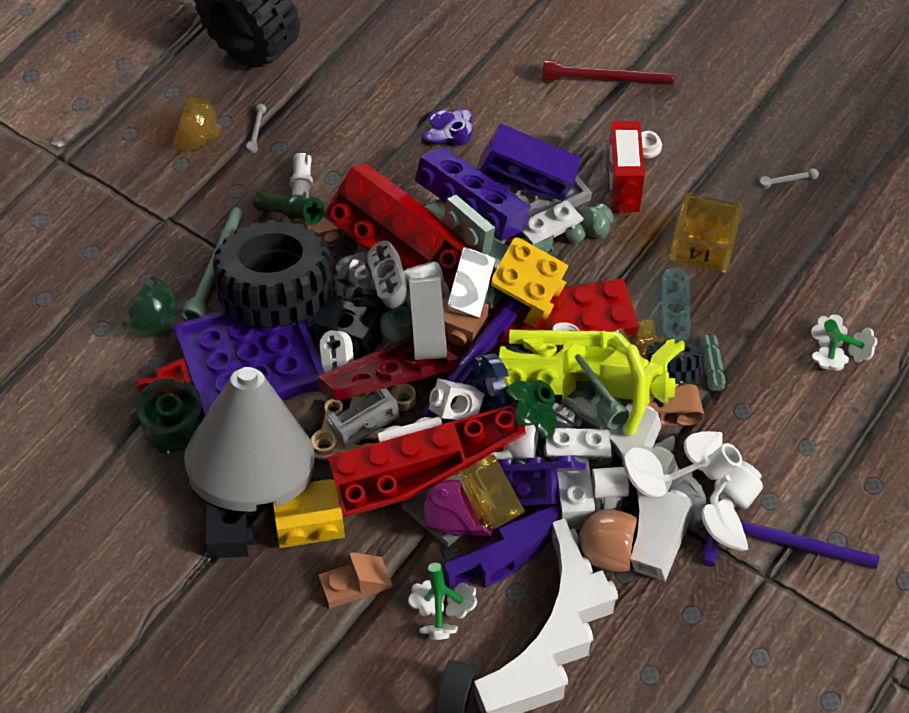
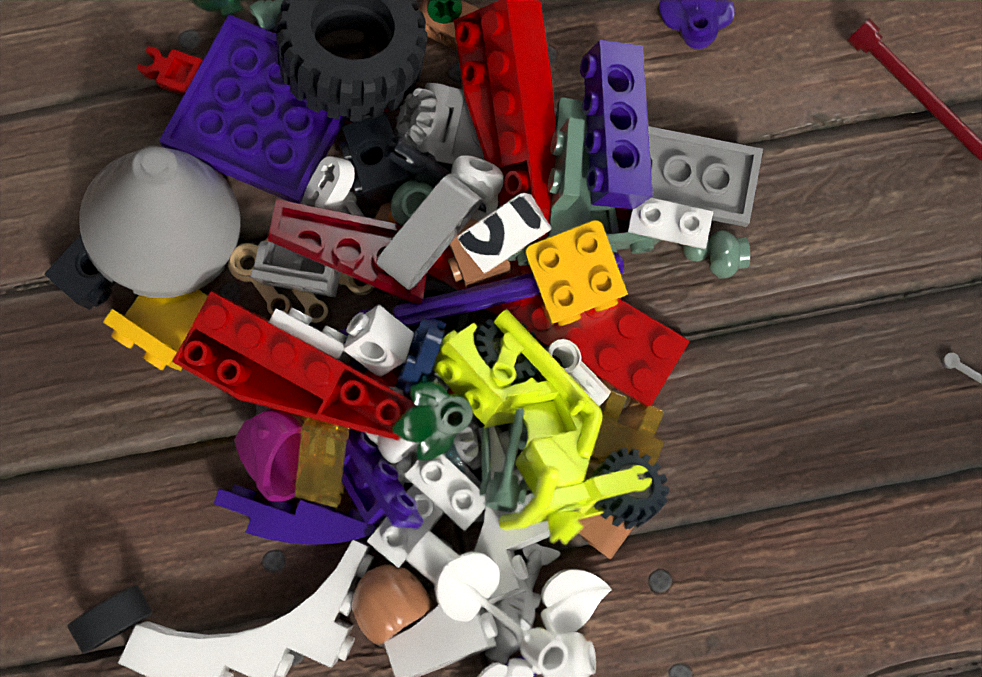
camera: 50 degrees right, 25 degrees up
clear green brick [136,378,205,454] -> none
nougat slope [318,552,393,609] -> none
light grey beam [367,241,410,308] -> none
white plant [408,563,477,641] -> none
dark purple wedge [476,123,581,201] -> none
red brick [607,121,645,213] -> none
white plate [641,131,662,158] -> none
clear light blue beam [661,268,691,342] -> none
clear yellow brick [669,192,744,272] -> none
sand green axle [700,334,726,391] -> none
white plant [811,314,877,371] -> none

